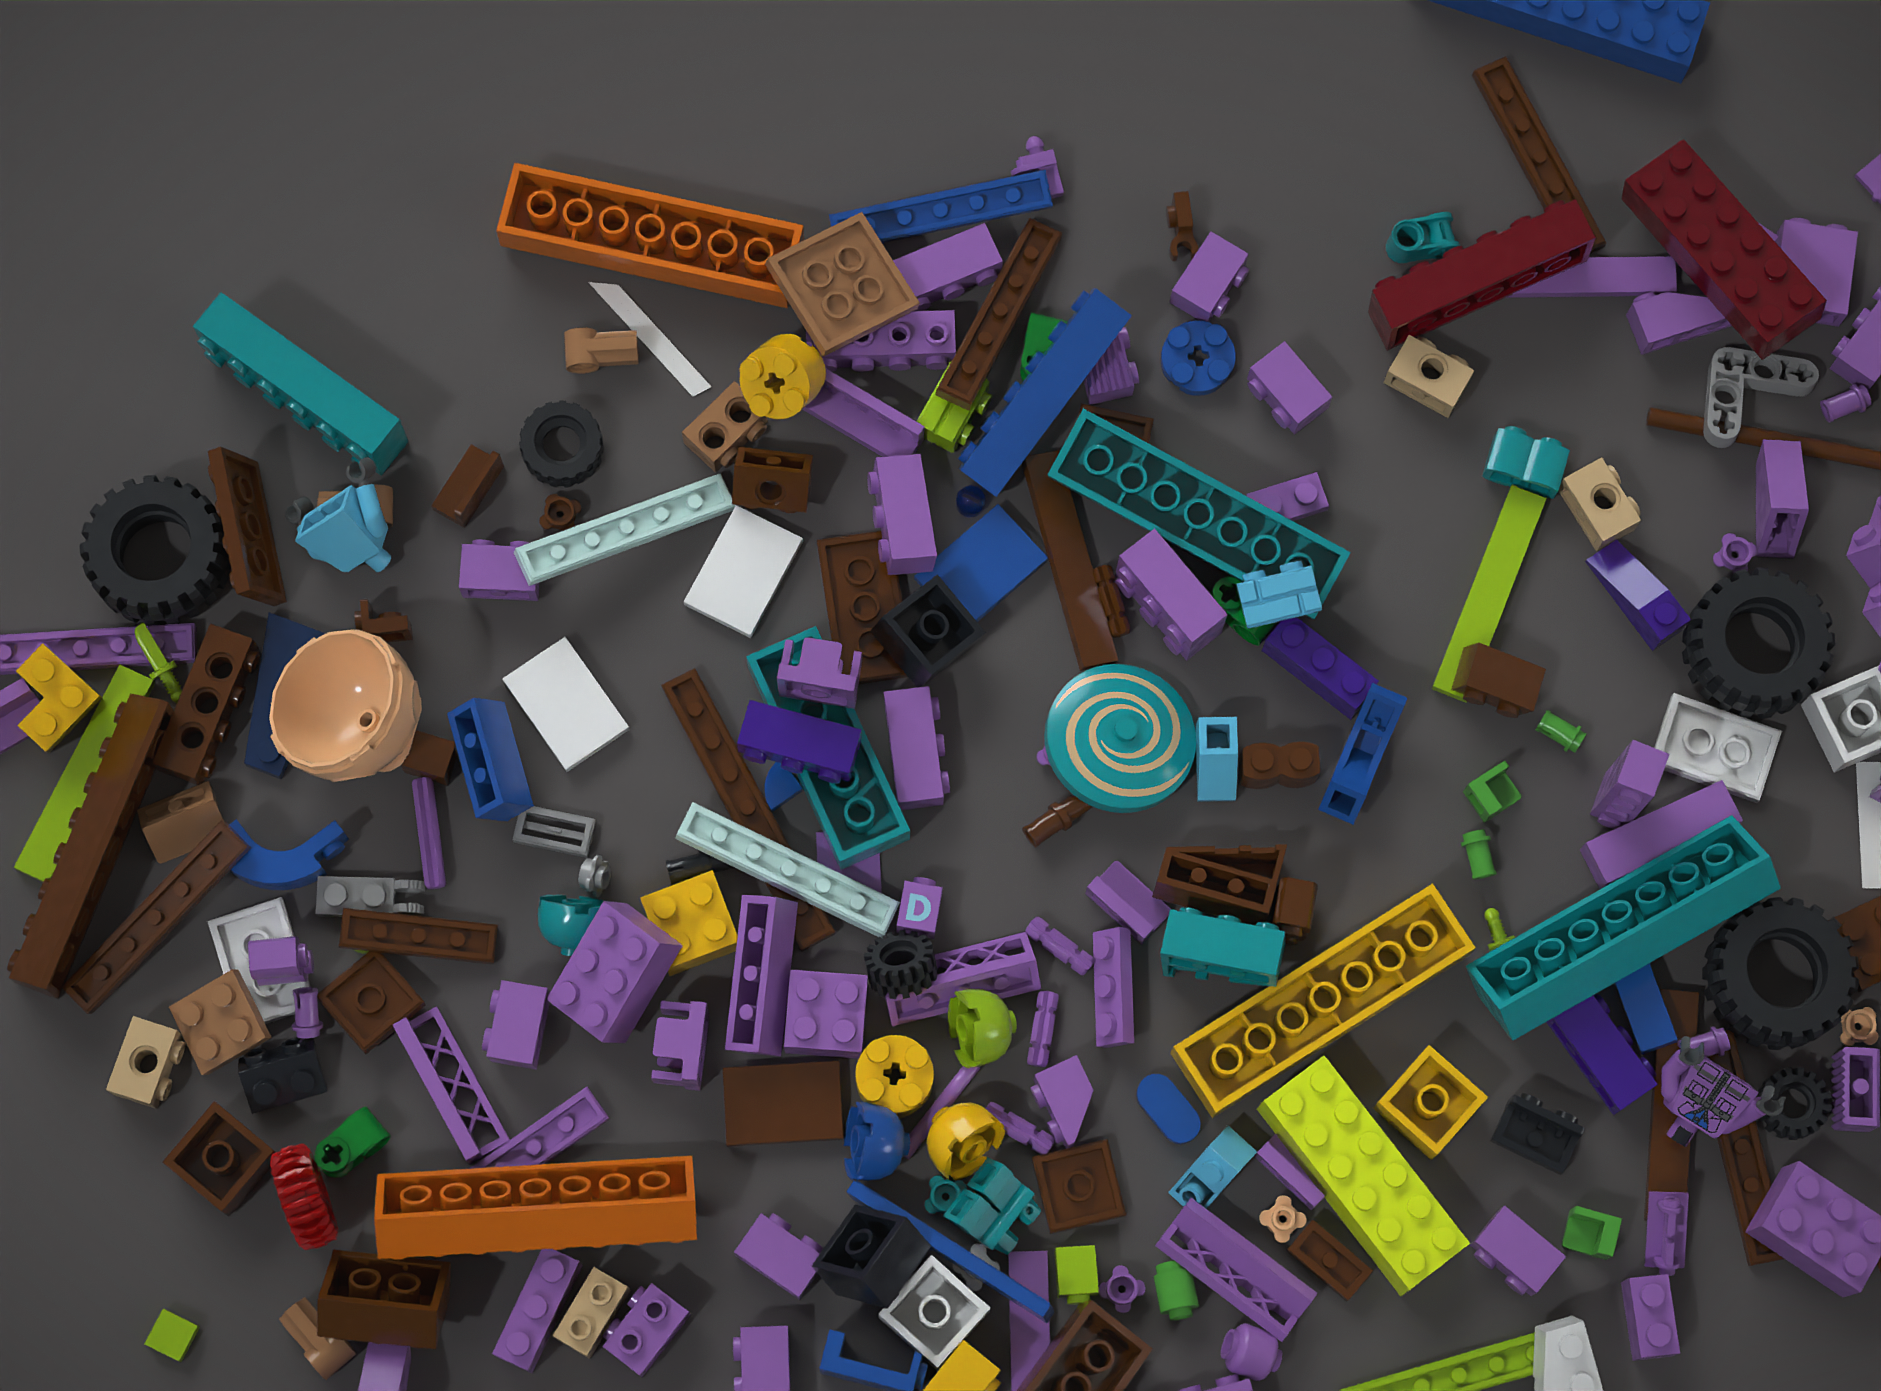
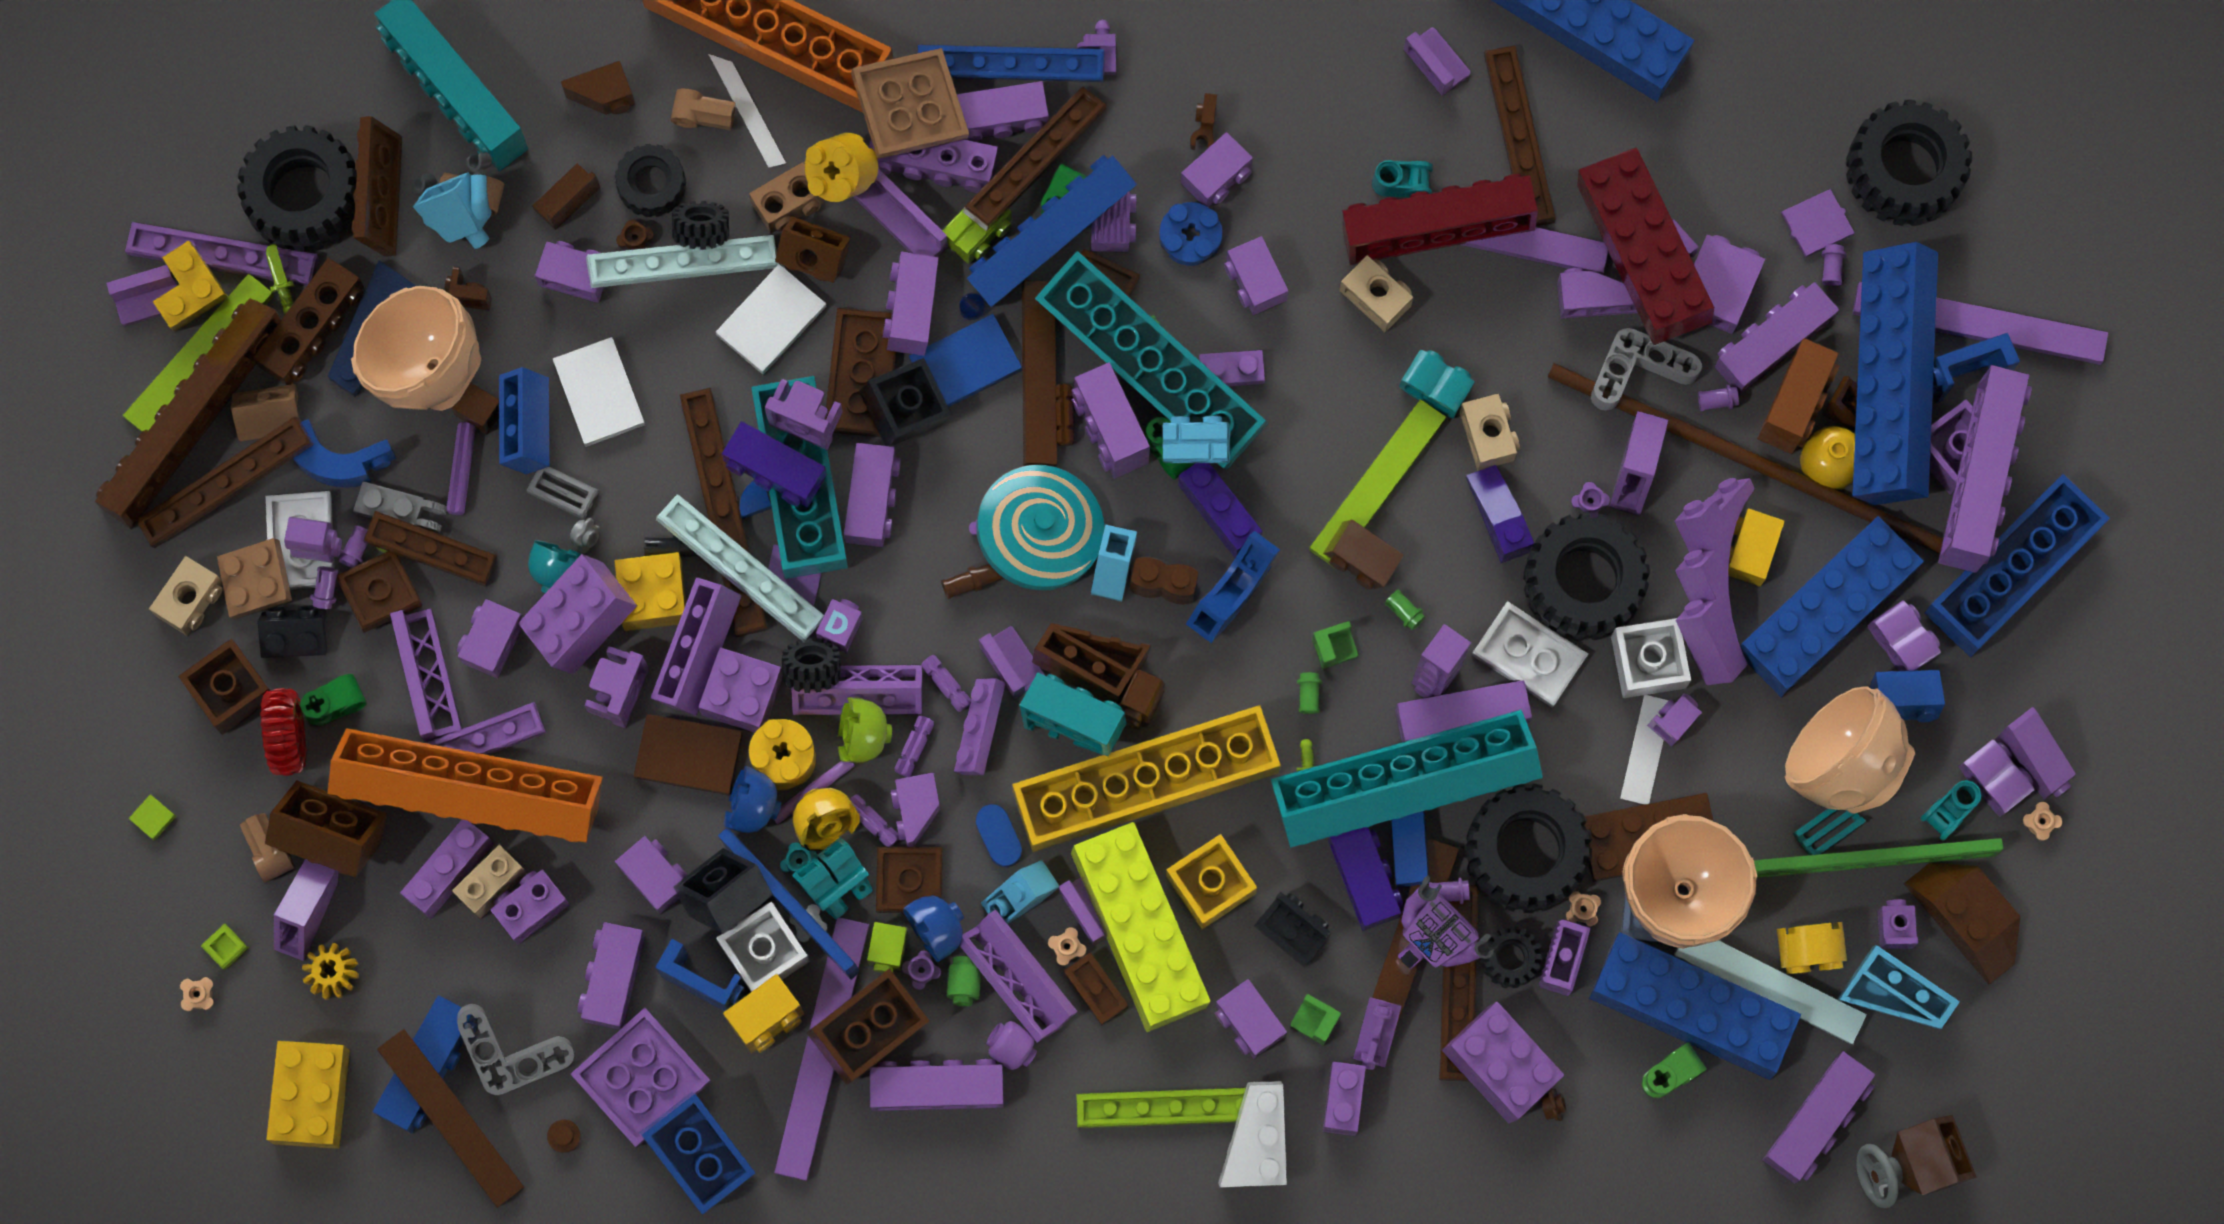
camera: 15 degrees right, 0 degrees up
none -> medium lavender pin [339,525,368,568]
none -> reddish brown slope [561,61,635,115]
none -> black tyre [672,201,729,250]
none -> blue cylinder [903,895,964,962]
none -> medium lavender panel [1403,27,1470,96]

